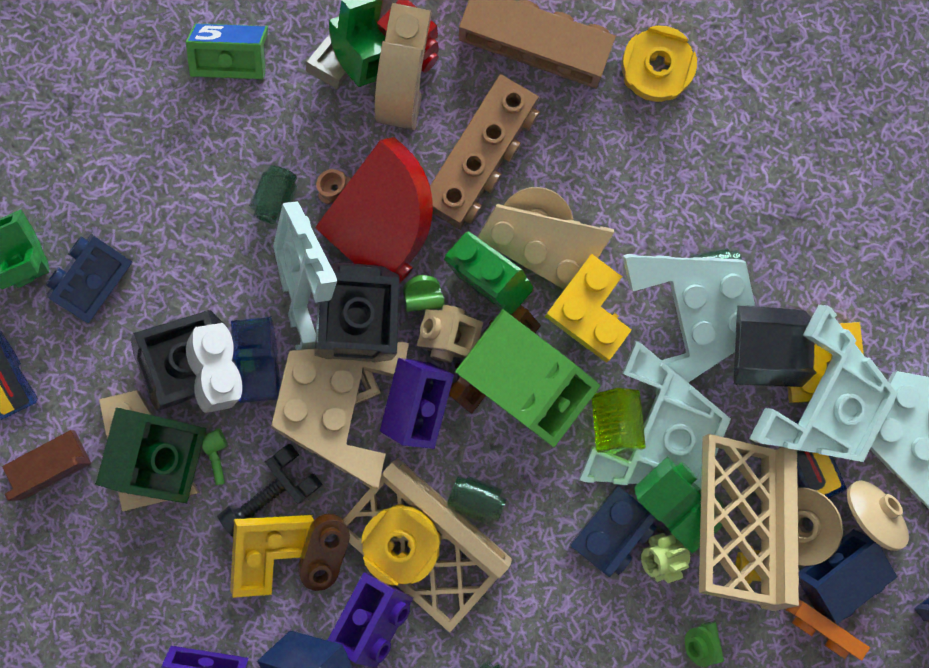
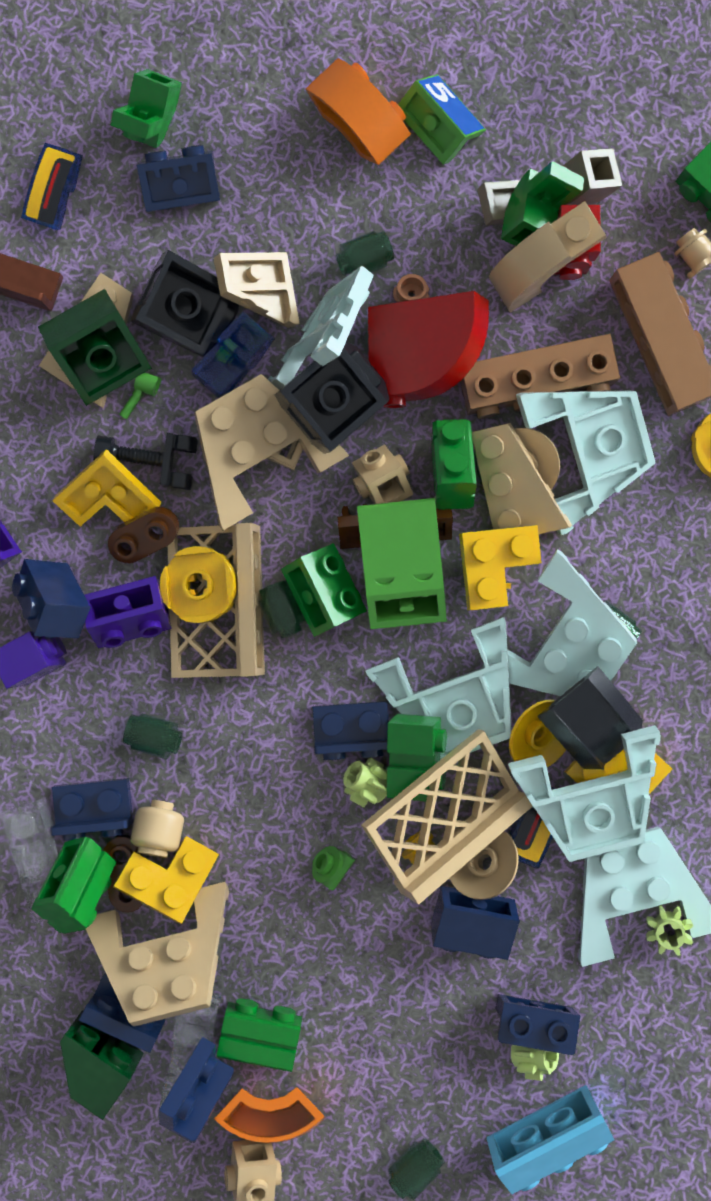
camera: 50 degrees right, 5 degrees up
white brick [186,323,242,413] -> none
dark purple brick [380,358,454,449] -> none
bright green plate [403,275,444,312] -> none
clear neon green piece [591,388,646,454] -> none
orange plate [785,600,870,661] -> none
tan dish [847,480,909,551] -> none
none -> tan wing [214,252,300,328]
none -> green brick [281,543,367,637]
none -> orange brick [305,58,411,165]
none -> yellow dish [509,700,566,767]
none -> light aqua wing [516,390,656,535]

